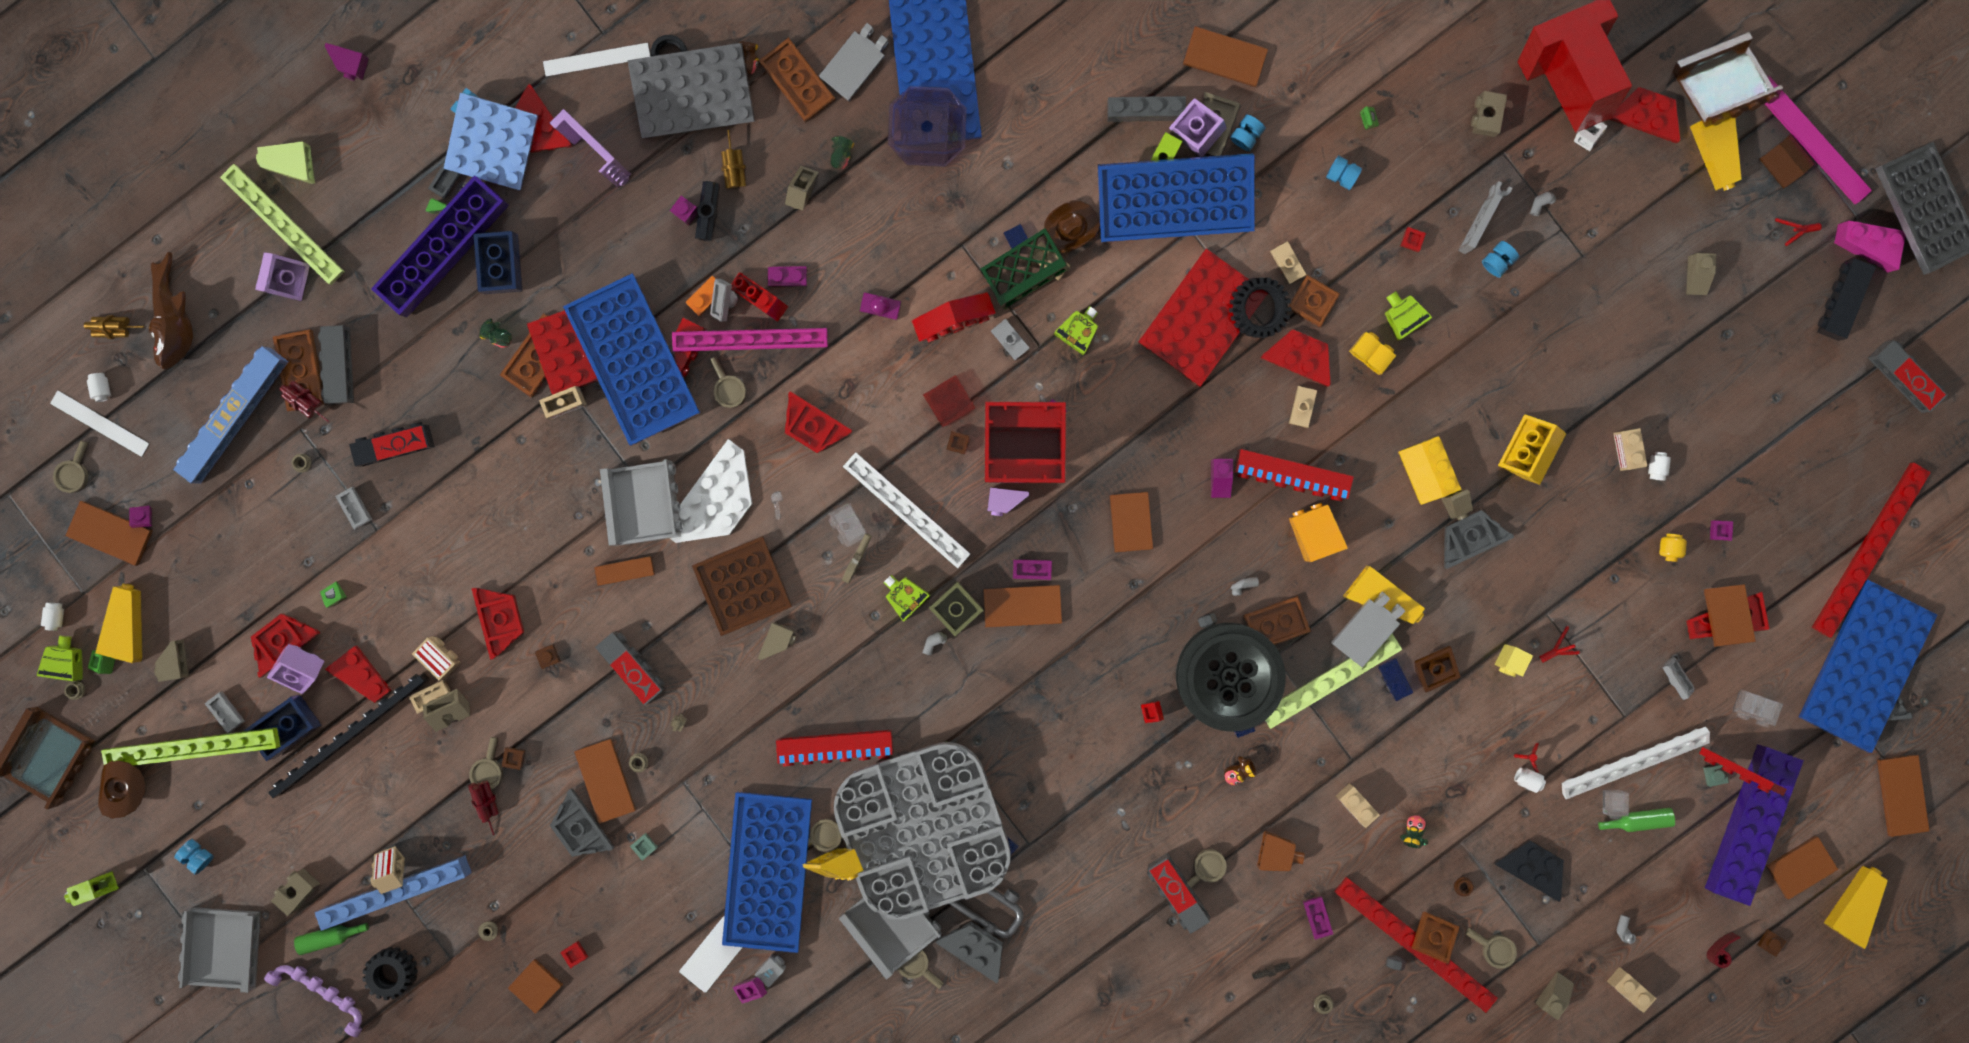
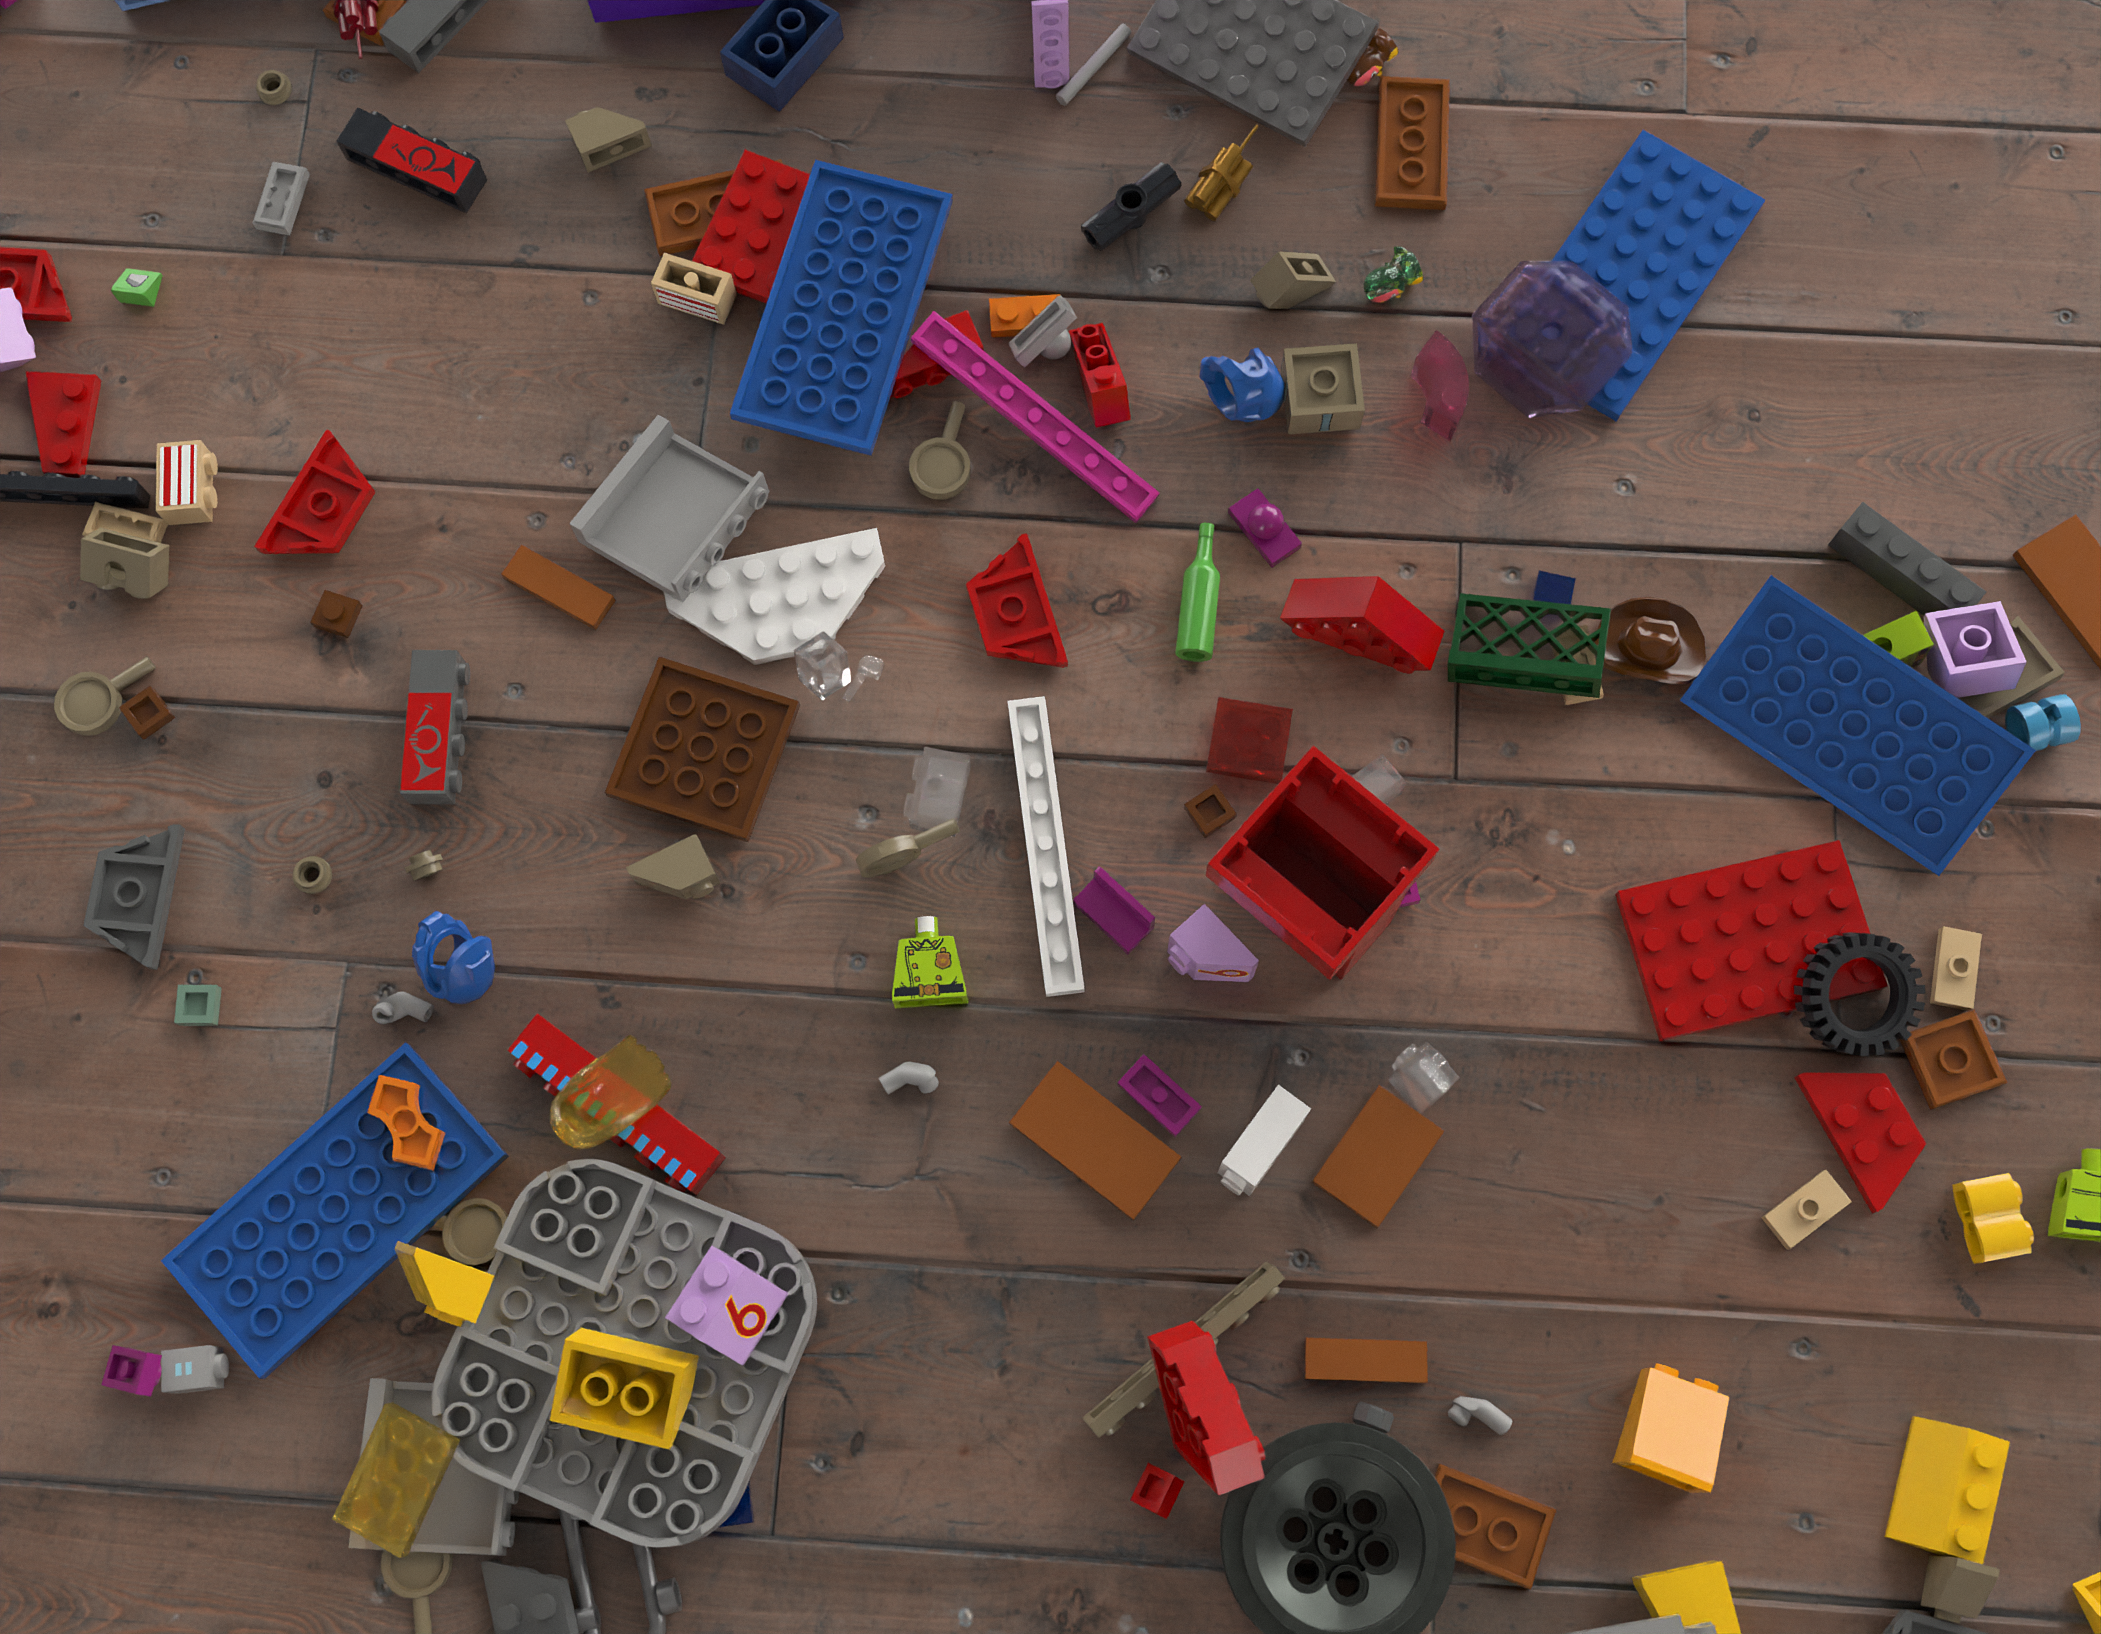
camera: 40 degrees right, 15 degrees down
dark red piece [468,780,499,835] -> none
clear green animal [479,318,512,348] -> none
dark orange tile [574,738,636,824] -> none
magenta brick [670,196,698,226] -> none
white sticker [679,916,742,992] -> none
magenta plate [768,266,807,287] -> none
light grey tile [819,23,889,101] -> none
olive brick [929,582,984,636] -> none
light grey plate [991,319,1030,361] -> none
lime torso [1054,306,1098,355] -> none
magenta slope [1211,459,1233,498] -> none
red brick [1233,449,1354,502] -> none
none -> clear yellow plate [332,1402,460,1558]
none -> orange tile [367,1075,445,1171]
none -> light grey arm [372,991,434,1024]
none -> blue helmet [412,911,495,1004]
none -> clear yellow hair [549,1035,671,1150]
none -> yellow slope [549,1328,699,1449]
none -> dark tan slope [565,107,652,172]
none -> lavender slope [665,1245,788,1365]
none -> clear brick [794,631,851,700]
none -> light grey bar [1056,24,1131,106]
none -> magenta panel [1073,866,1155,955]
none -> dark tan plate [1082,1262,1285,1438]
none -> red brick [1148,1321,1265,1495]
none -> bright green piece [1176,523,1220,662]
none -> blue helmet [1199,348,1285,422]
none -> white brick [1218,1085,1311,1196]
none -> dark tan container [1280,343,1365,434]
none -> dark orange tile [1304,1338,1428,1383]
none -> clear brick [1352,754,1407,805]
none -> clear brick [1388,1041,1460,1114]
none -> clear pink brick [1411,330,1469,442]

